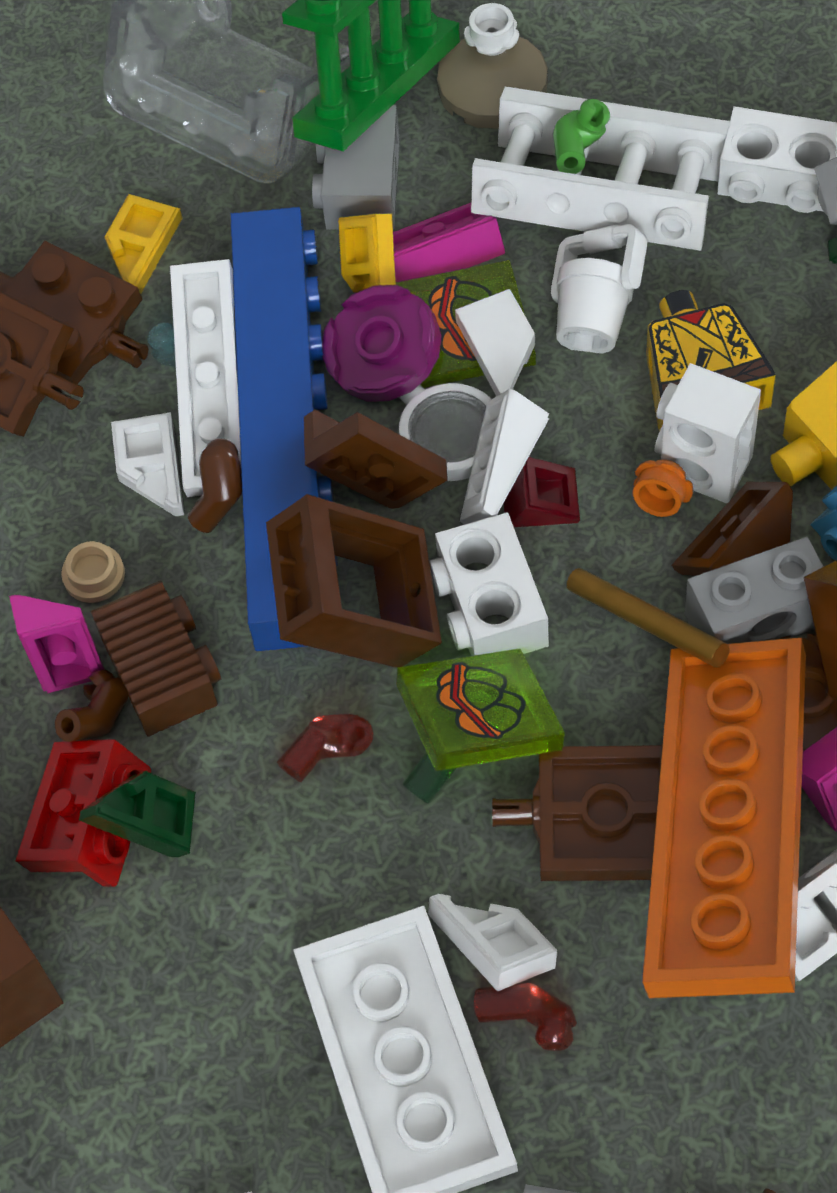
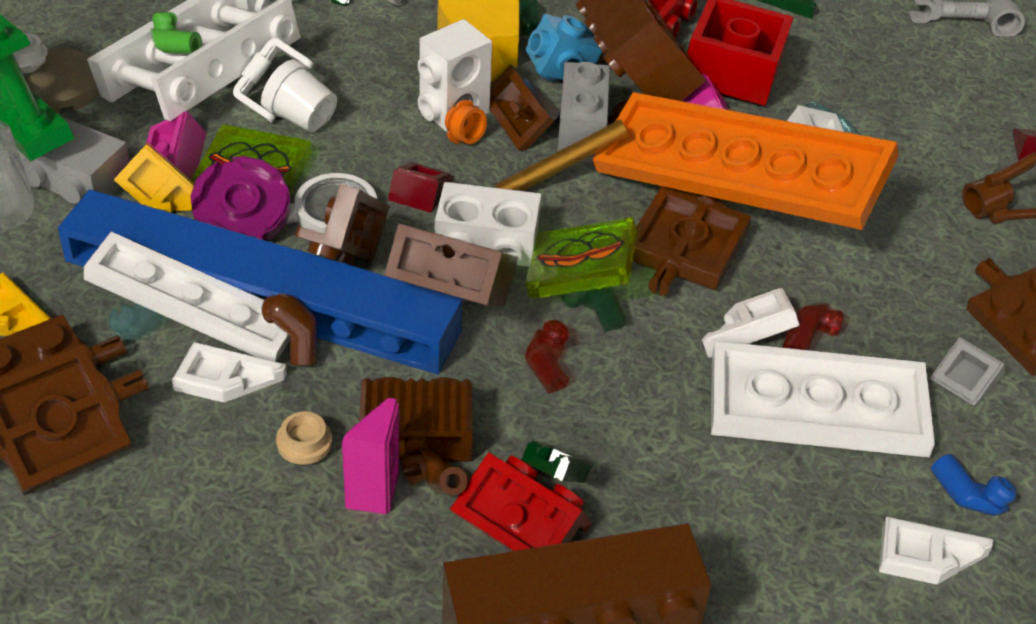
camera: 75 degrees left, 15 degrees down
white tile [455,289,535,396] -> none
white slope [460,389,549,525] -> none
torso [646,290,776,432] -> none

